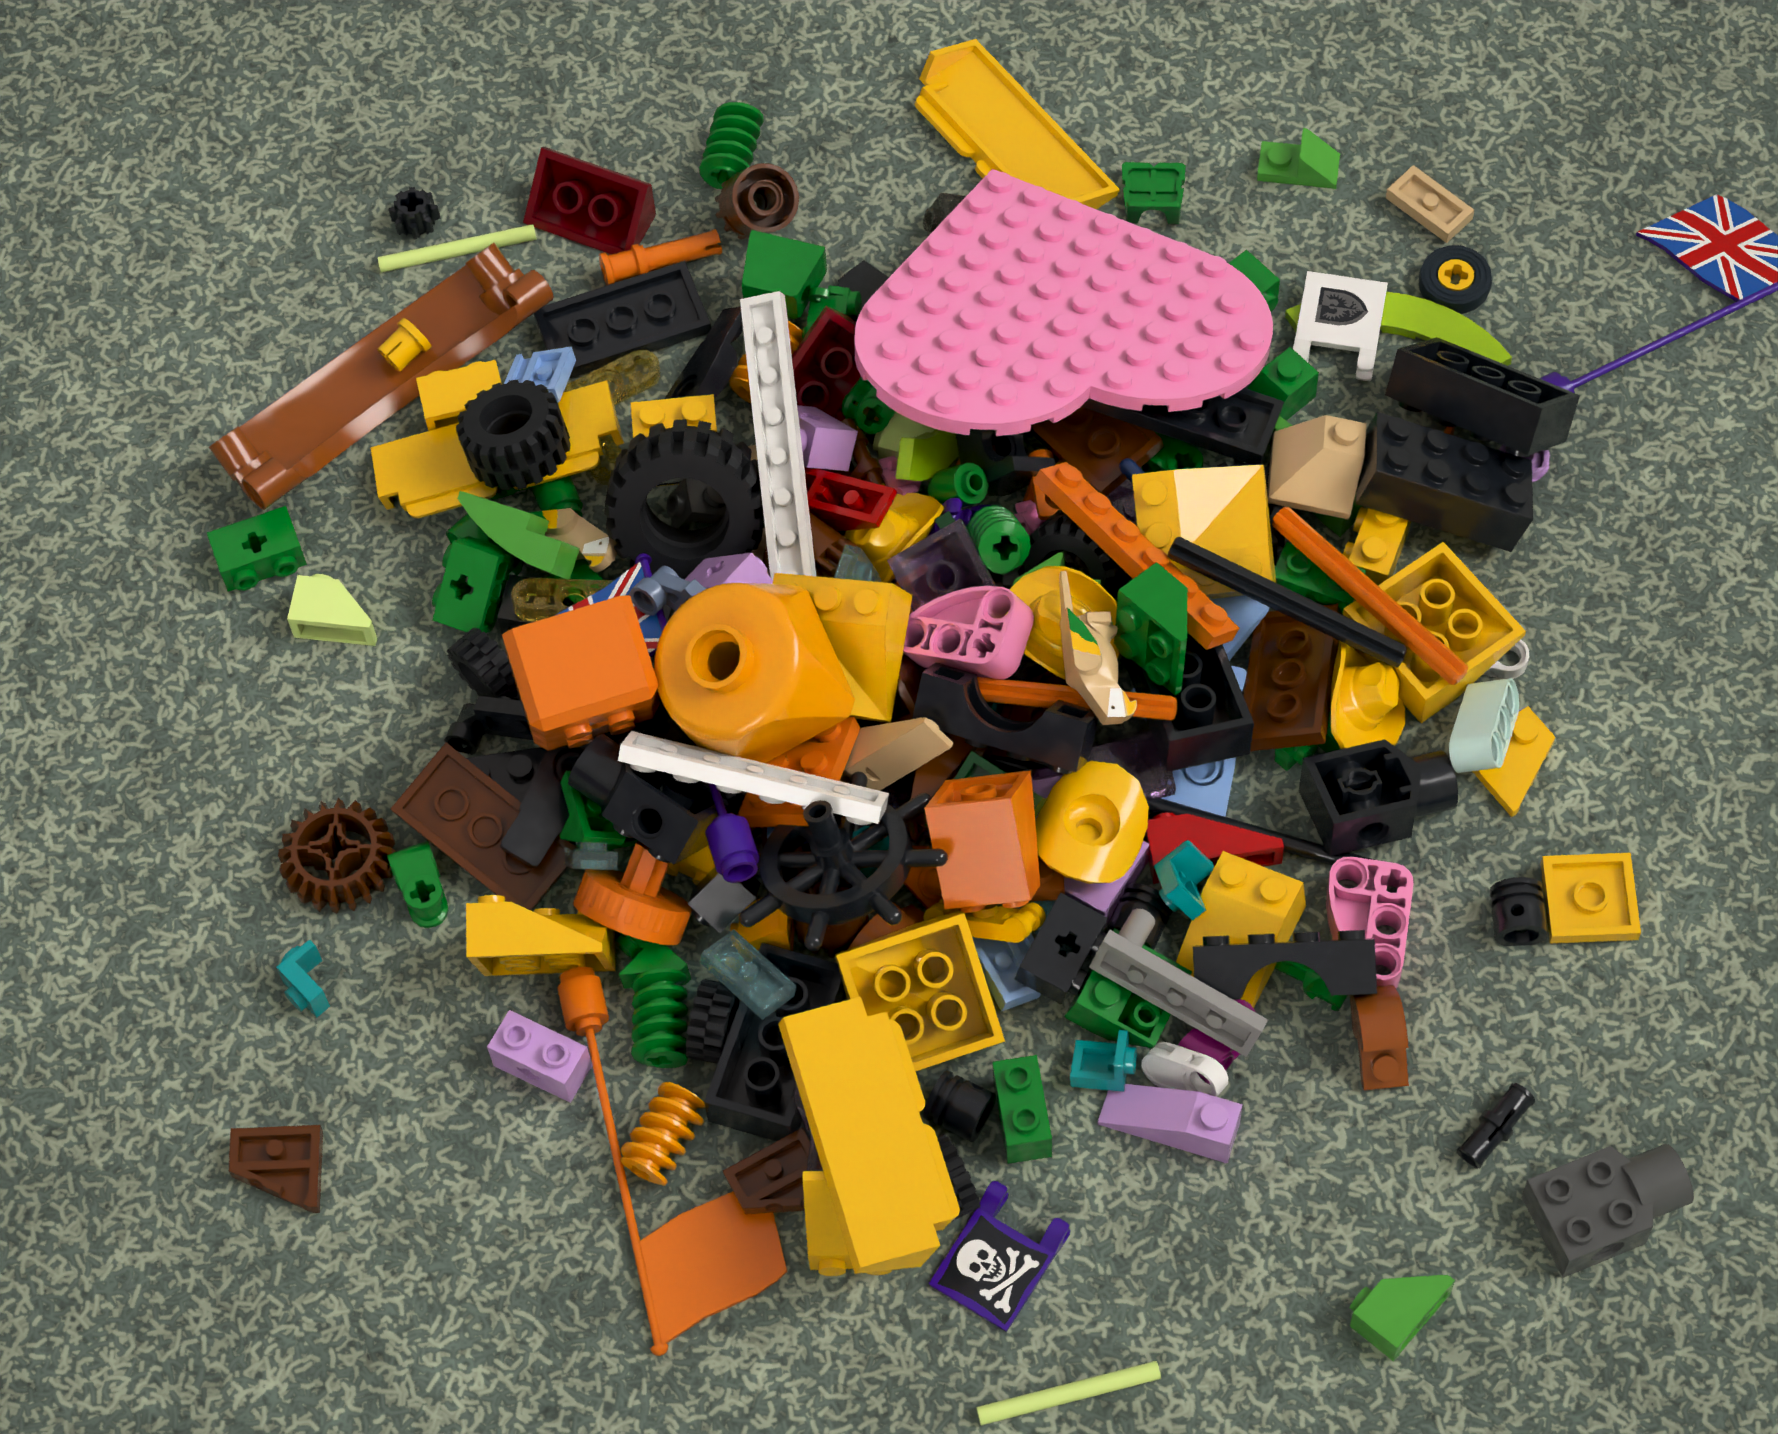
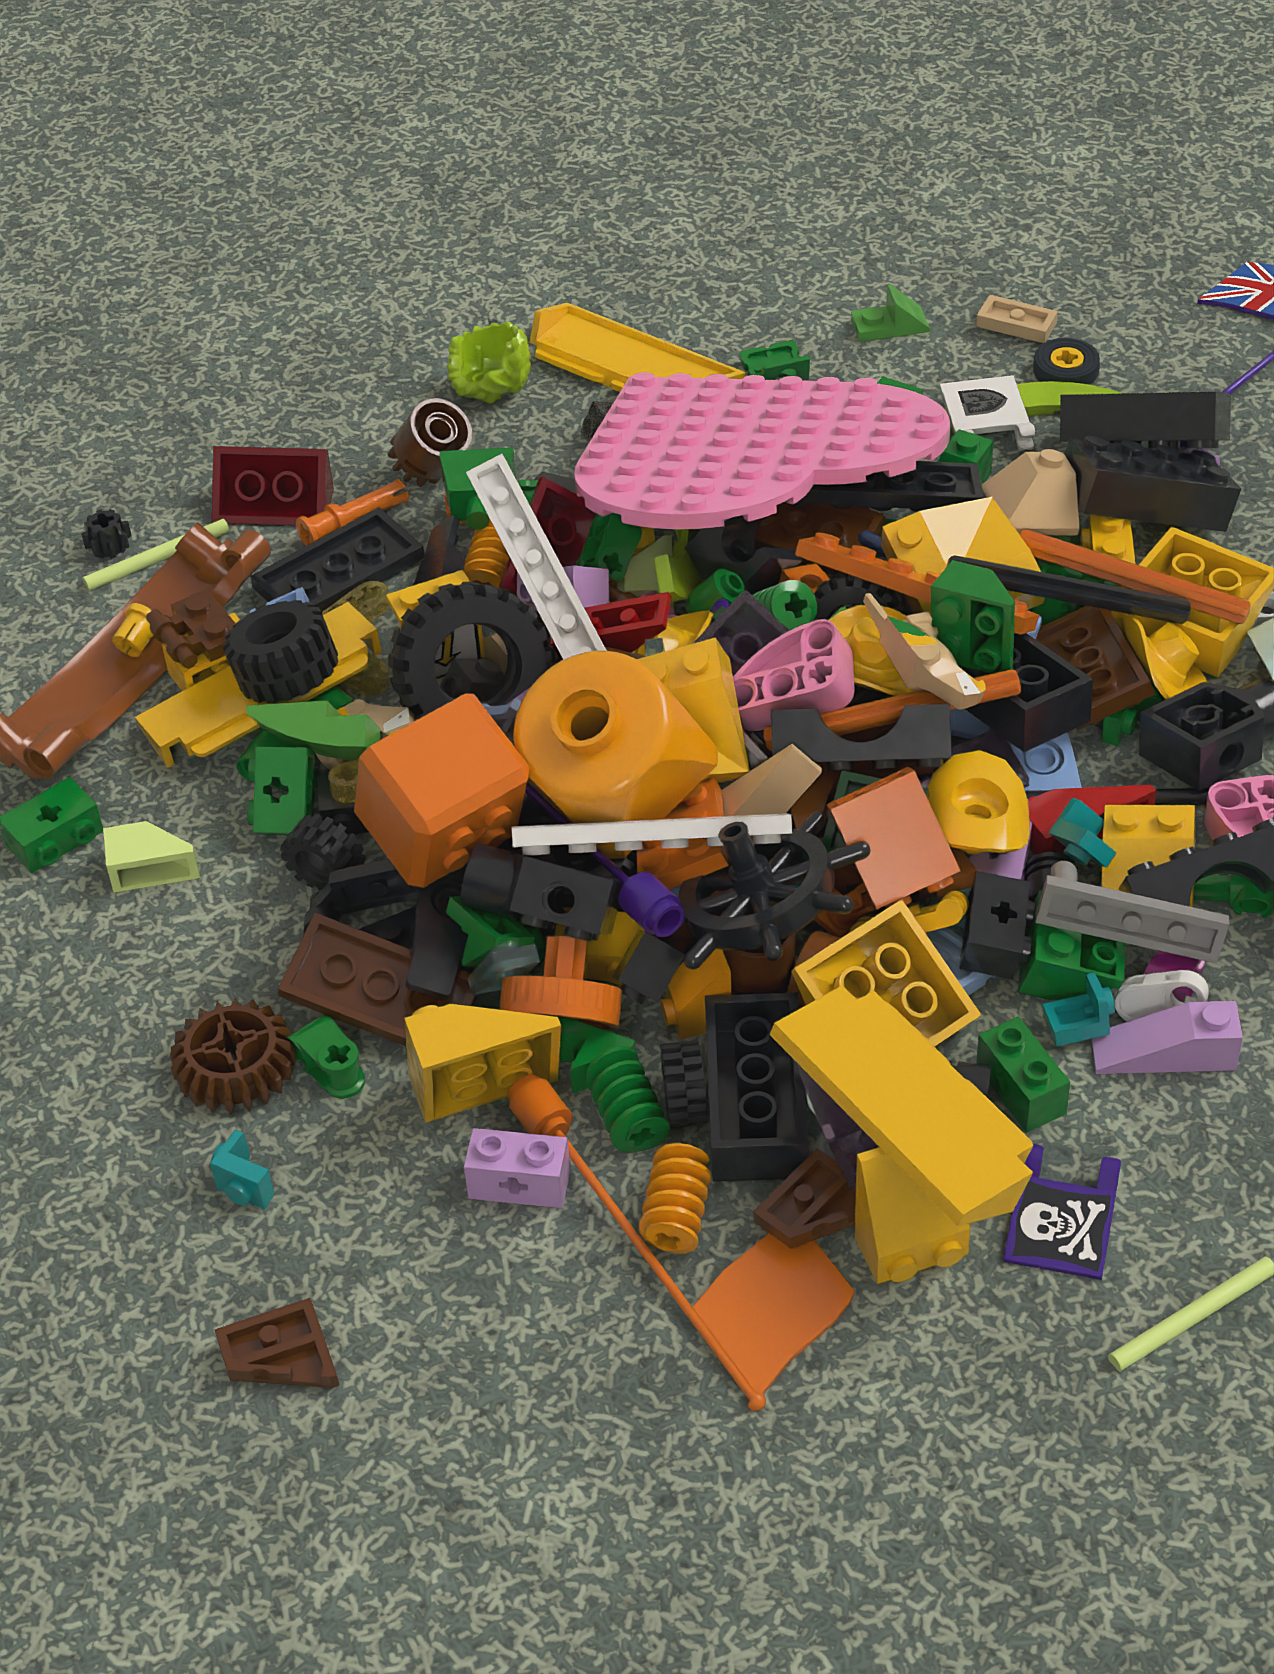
camera: 20 degrees left, 15 degrees down
green piece [699,102,764,189] -> none
clear light blue plate [700,929,797,1020] -> none
none -> reddish brown plate [146,589,236,669]
none -> lime hair [446,322,531,403]

